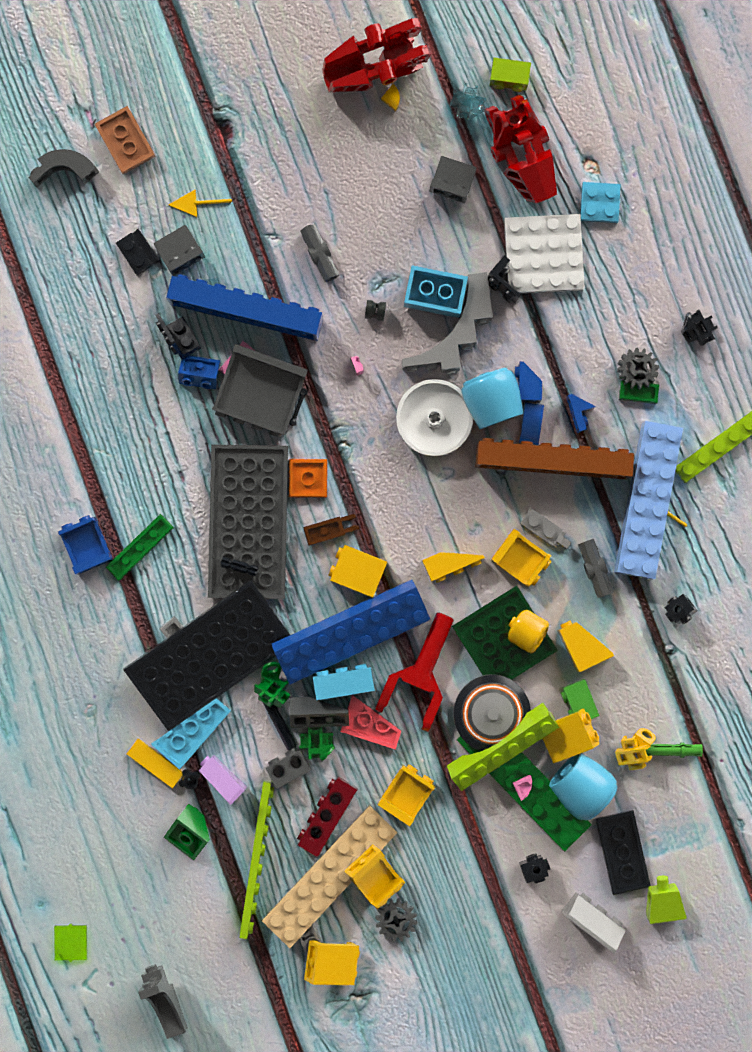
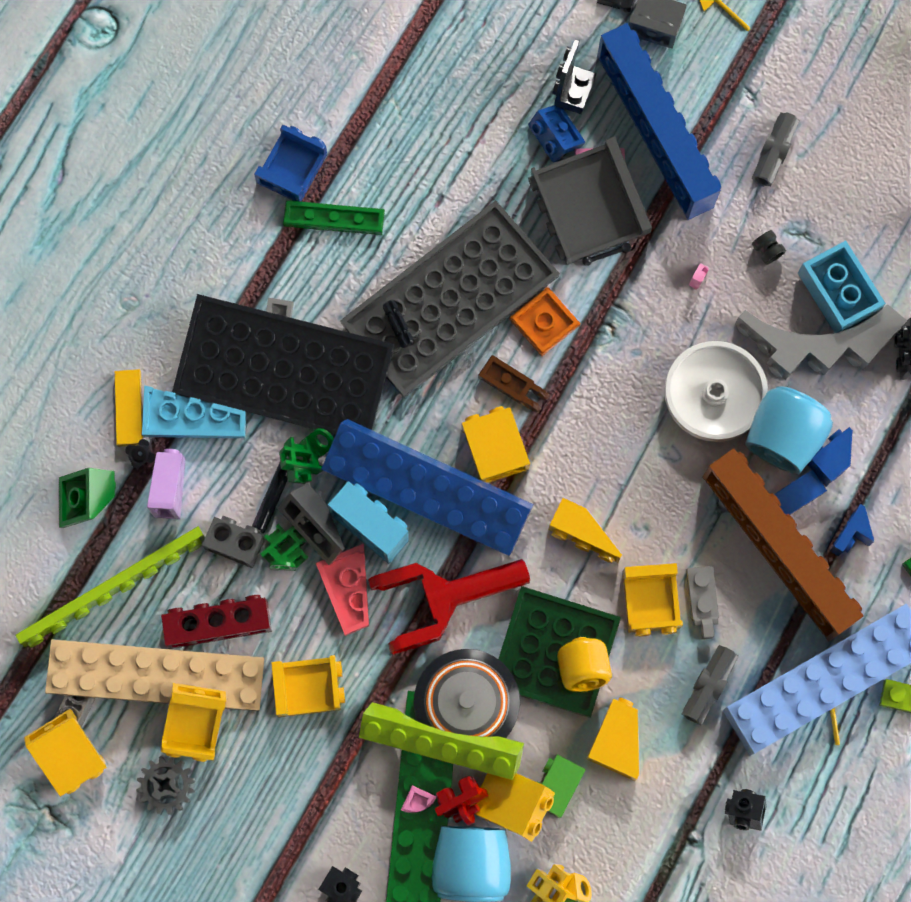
camera: 50 degrees right, 10 degrees down
none -> red hips [435,776,489,825]

